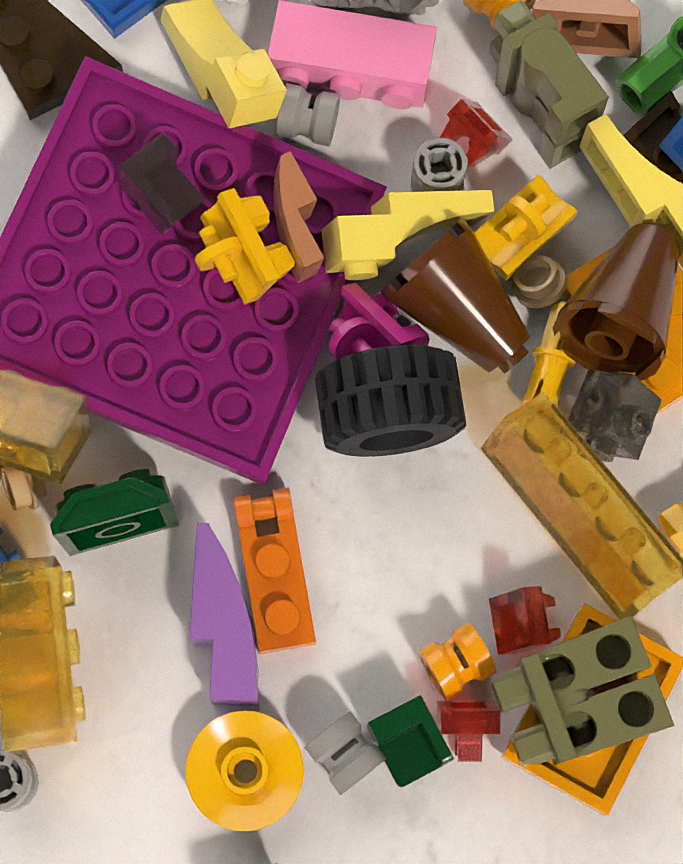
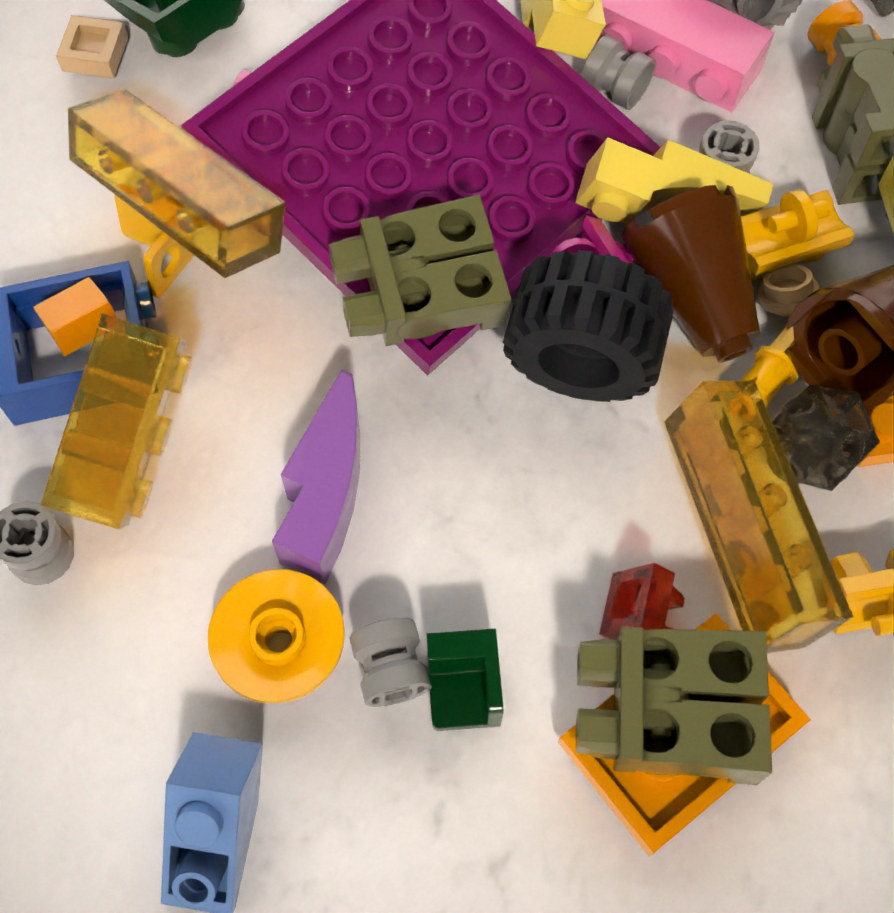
camera: 25 degrees right, 10 degrees down
tan plate [1,456,47,511] -> none
dark green slope [50,469,179,556] -> none
clear smoke panel [119,132,203,234] -> none
yellow hips [194,188,295,305] -> none
orange plate [233,487,316,655] -> none
nougat slope [273,151,324,283] -> none
light orange wheel [417,622,497,701] -> none
clear red tile [437,700,501,762] -> none
clear red tile [440,99,513,167] -> none
none -> olive hips [329,194,512,346]

